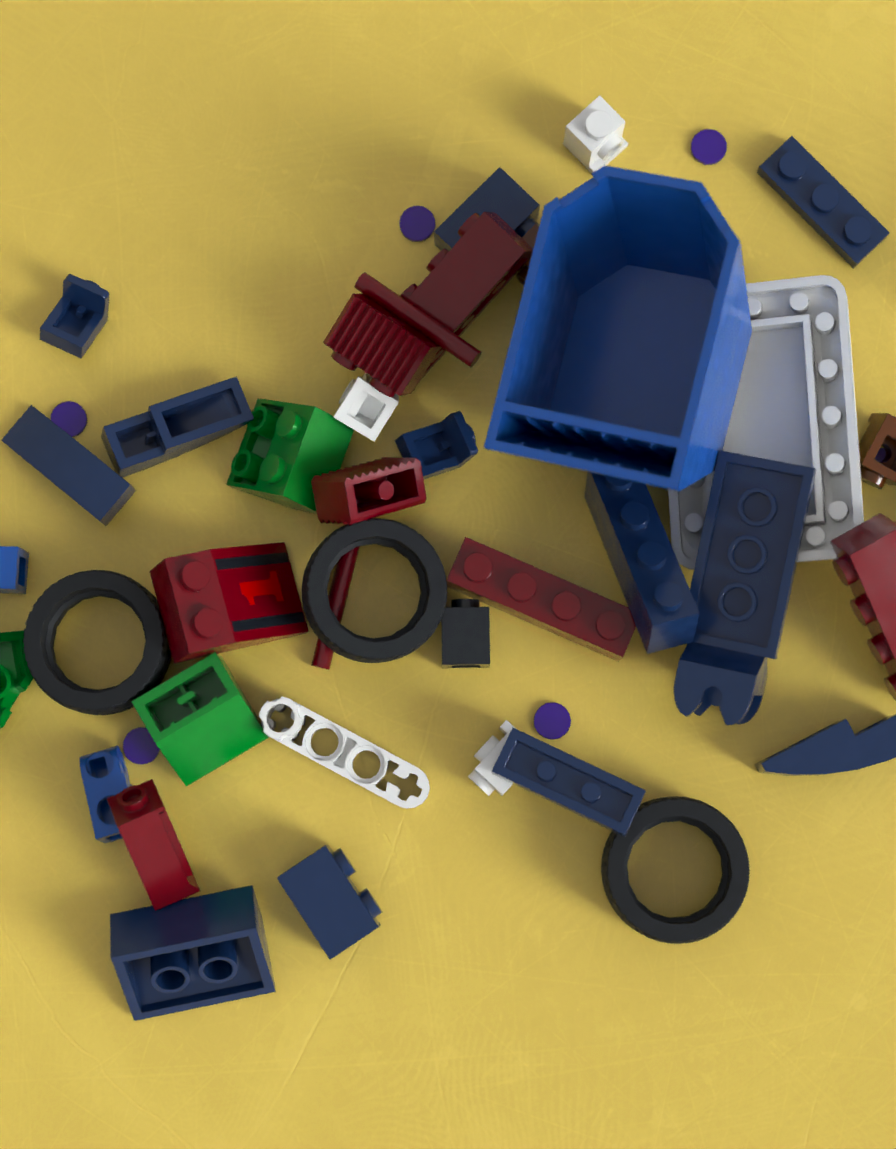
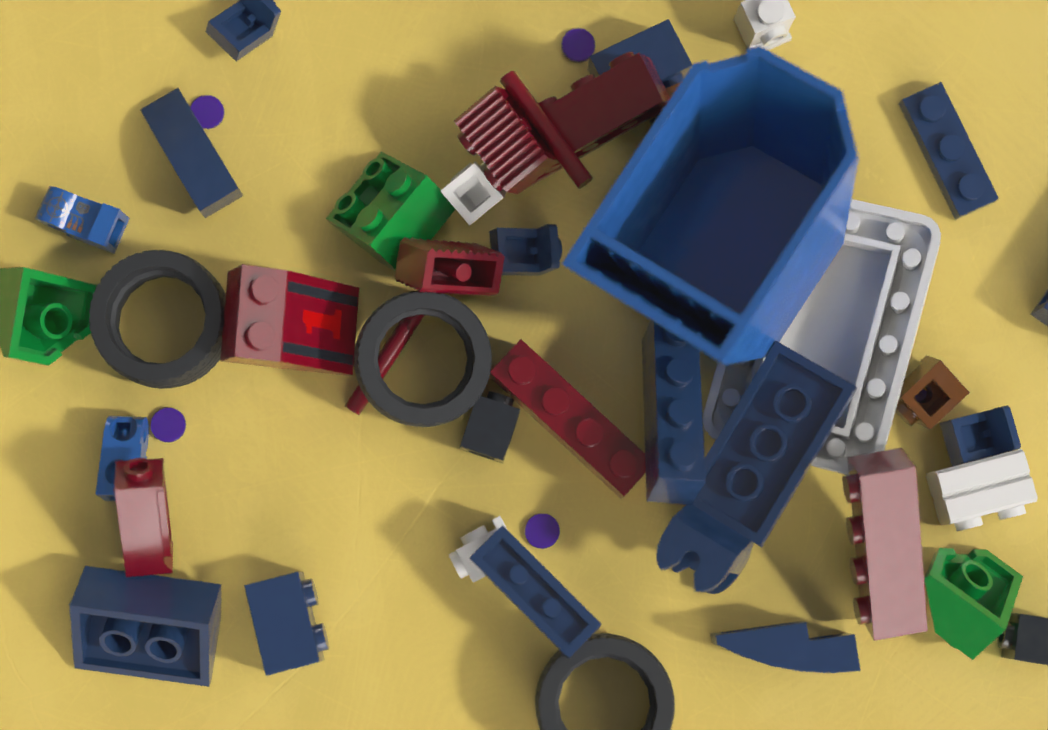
camera: 10 degrees right, 0 degrees up
dark blue slope [101,376,254,478] -> none
green slope [131,652,269,786] -> none
white beam [259,696,430,809] -> none
dark purple piece [691,129,727,165] -> none

